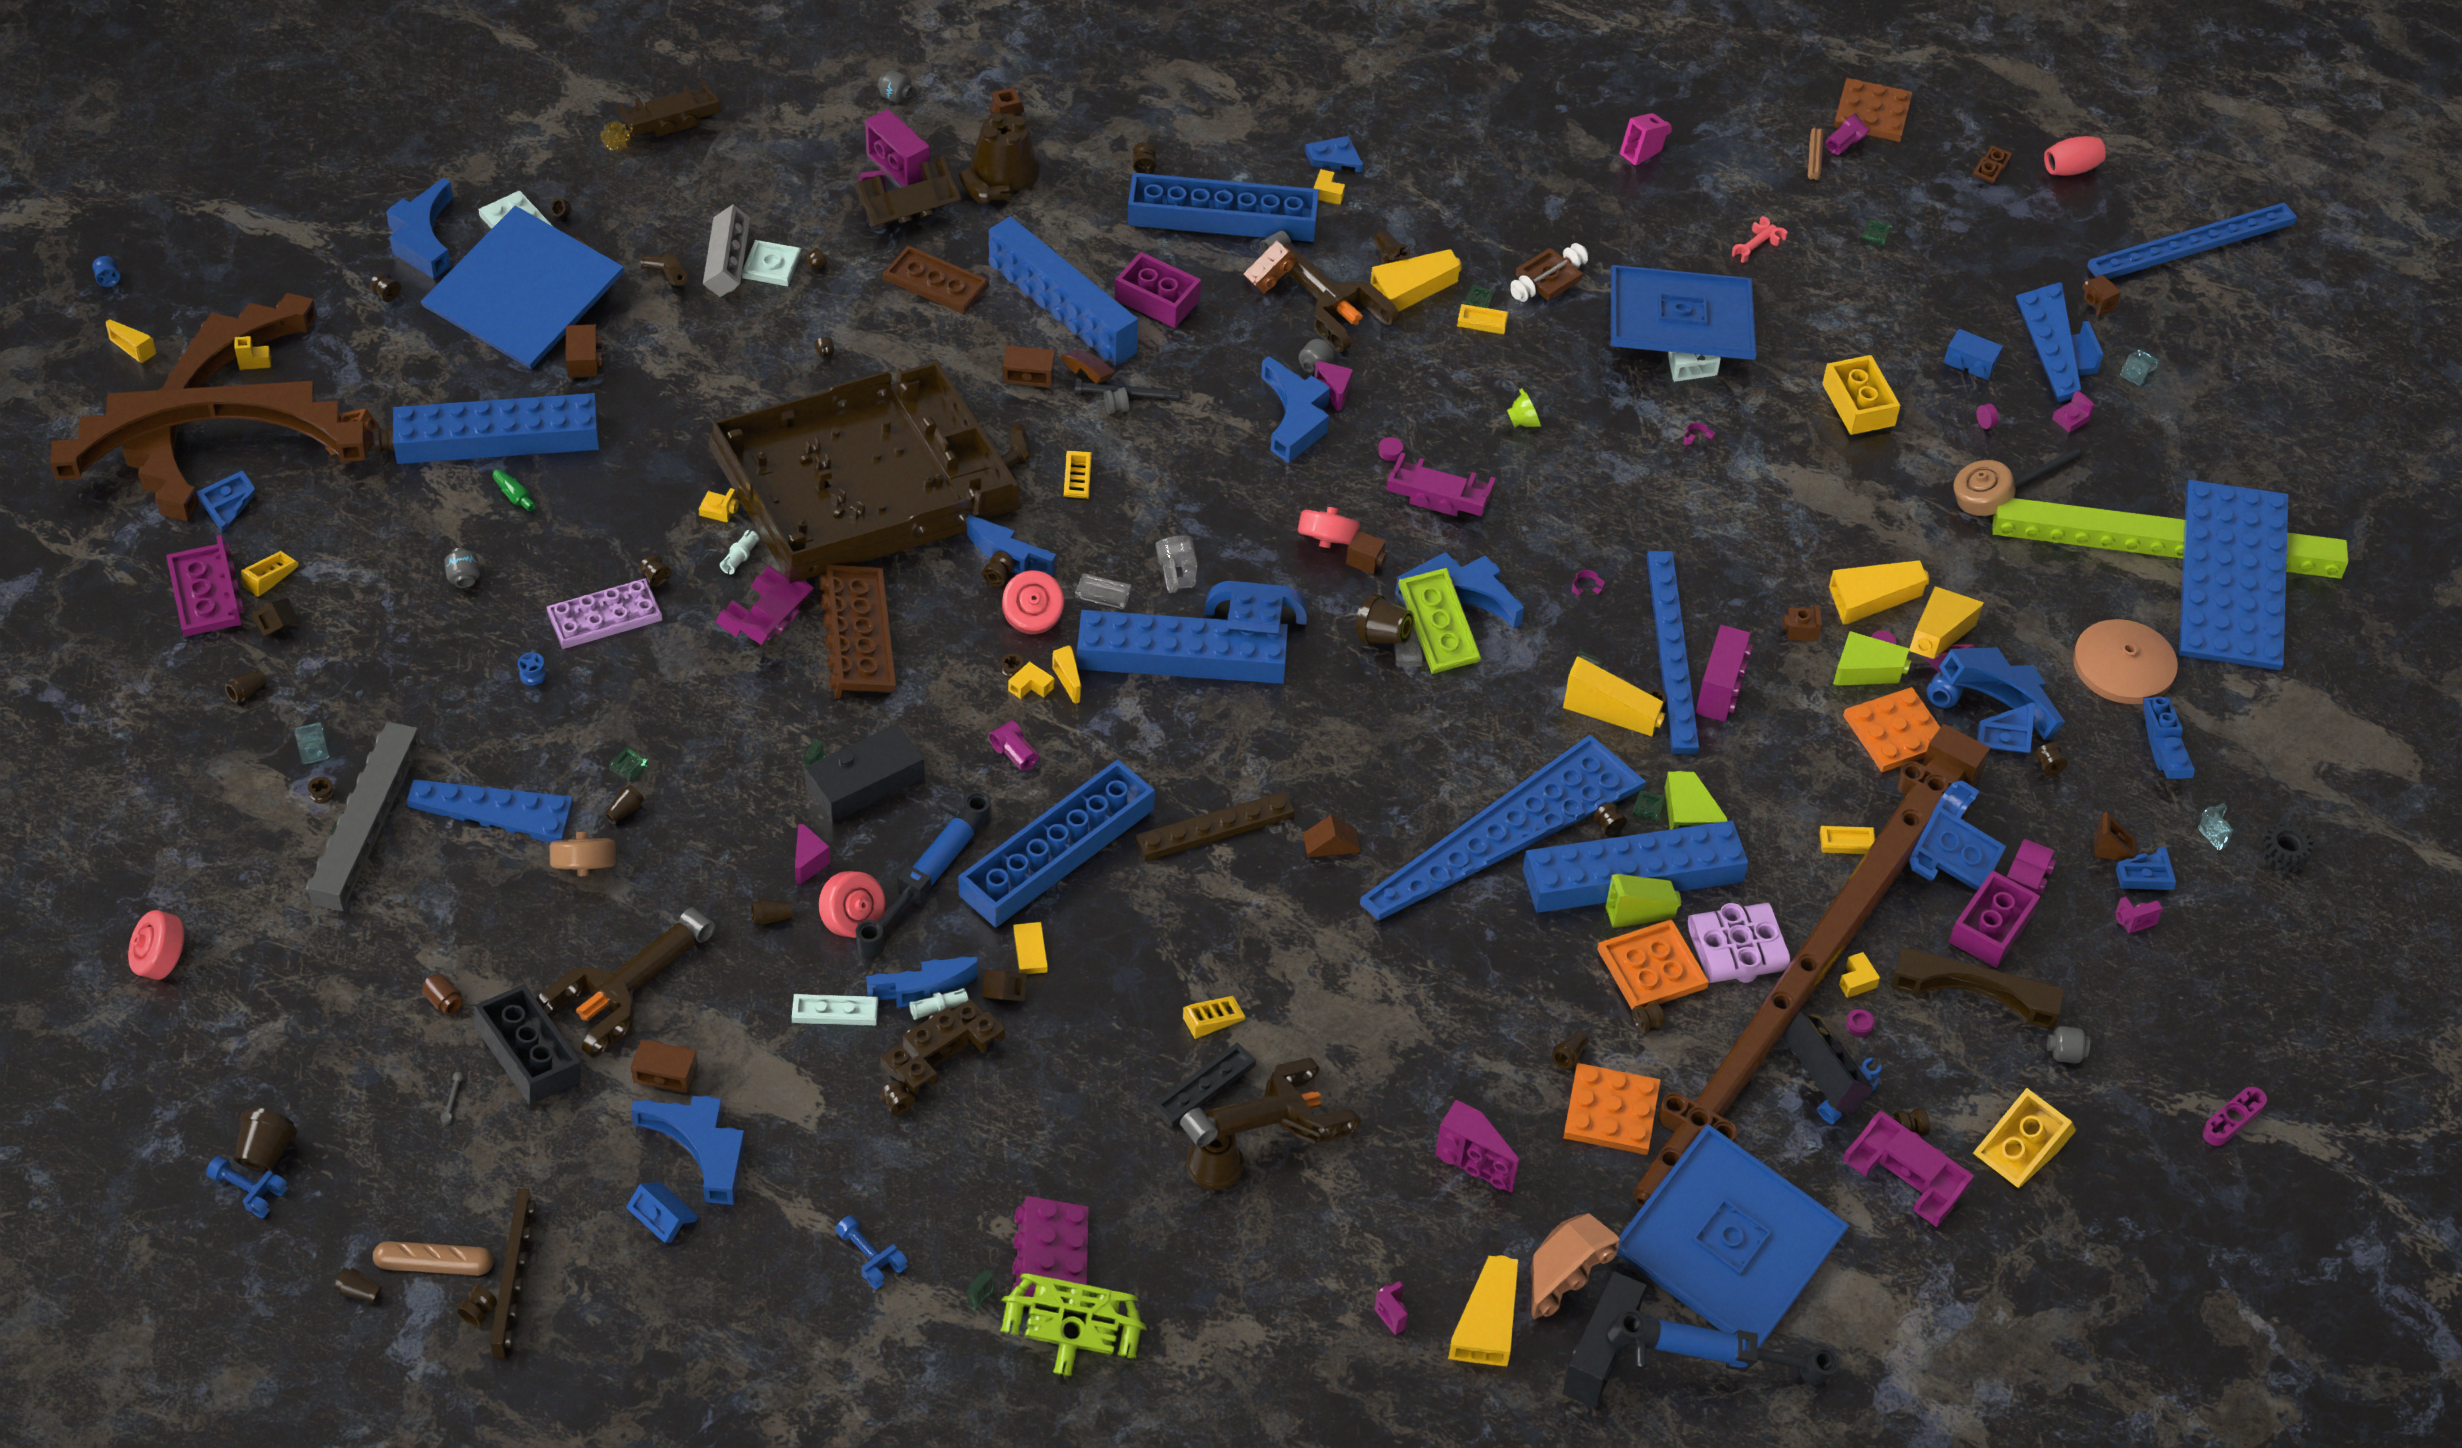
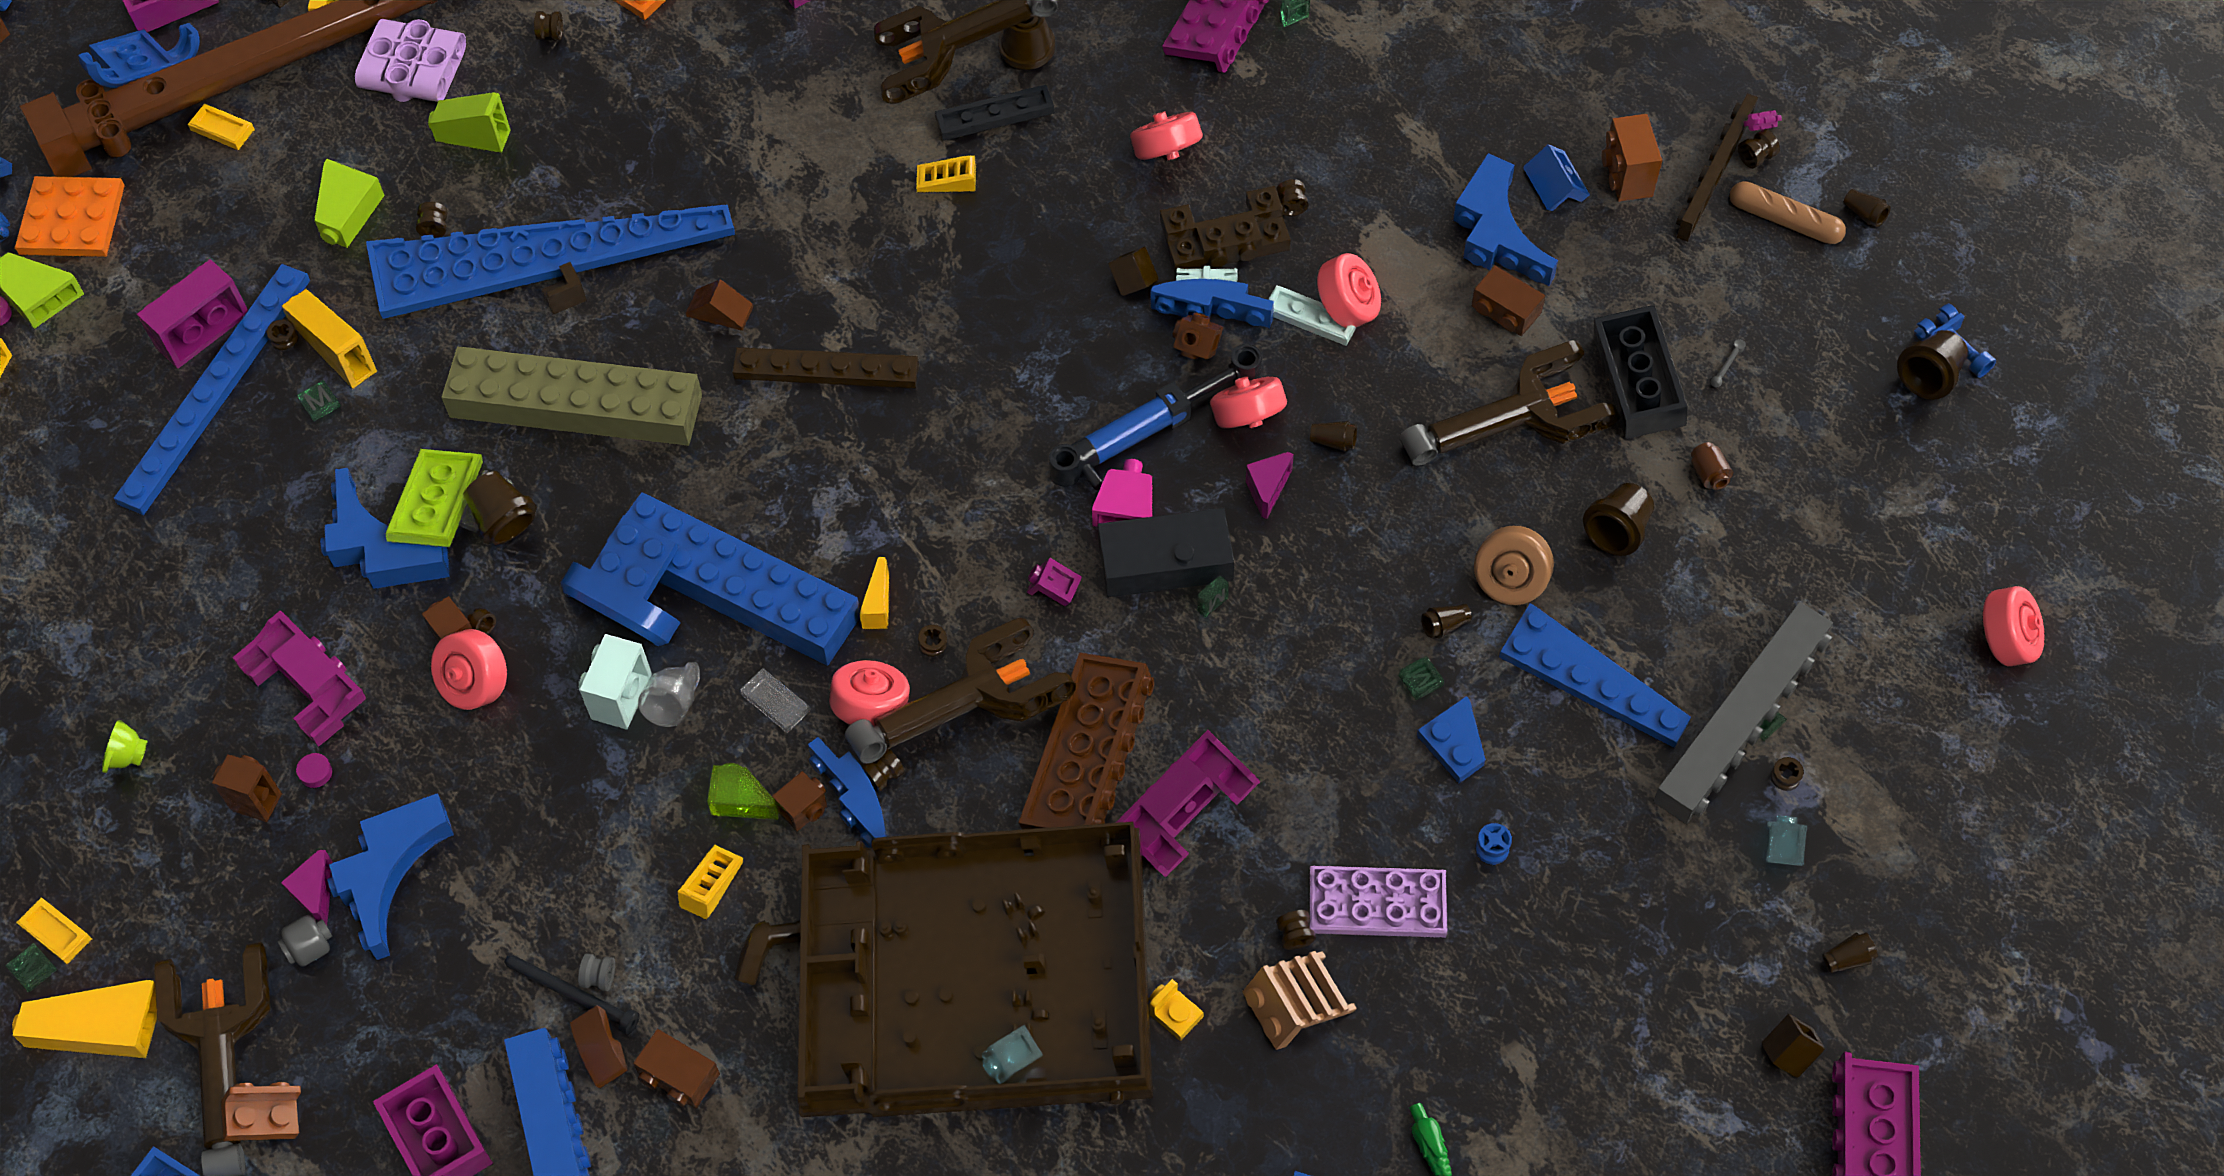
camera: 150 degrees left, 10 degrees up
yellow slope [241,551,298,597] -> none
dark grey head [444,548,480,588] -> none
light aqua pin [720,530,760,574] -> none
blue bar [835,1215,908,1289] -> none
blue brick [958,759,1155,928] -> none
magenta piece [989,720,1039,771] -> none
yellow piece [1008,662,1054,699] -> none
yellow tile [1014,922,1047,974] -> none
dark brown arm [1373,229,1410,264] -> none
blue brick [1523,821,1748,913] -> none
dark brown cone [1552,1031,1589,1069] -> none
magenta piece [1572,570,1605,596] -> none
orange plate [1597,919,1709,1009] -> none
clear green tile [1632,790,1666,822] -> none
reddish brown brick [1782,605,1822,641] -> none
magenta brick [2006,838,2057,894] -> none
none -> reddish brown brick [212,754,282,822]
none -> olive brick [441,346,702,446]
none -> dark brown hinge [467,608,496,635]
none -> dark brown panel [542,262,587,315]
none -> light aqua brick [578,634,652,729]
none -> clear neon green slope [707,763,779,820]
none -> reddish brown brick [772,771,828,832]
none -> dark brown piece [845,618,1076,763]
none -> clear light blue bracket [982,1025,1043,1084]
none -> magenta bracket [1027,558,1082,606]
none -> dark pink torso [1092,459,1152,527]
none -> coral wheel [1130,111,1203,160]
none -> reddish brown brick [1173,313,1224,359]
none -> medium nougat plate [1242,951,1357,1050]
none -> coral wheel [1317,253,1381,328]
none -> blue wing [1417,696,1486,783]
none -> dark brown piece [1583,483,1654,556]
none -> dark orange brick [1602,114,1662,202]
none -> magenta axle [1744,110,1782,131]

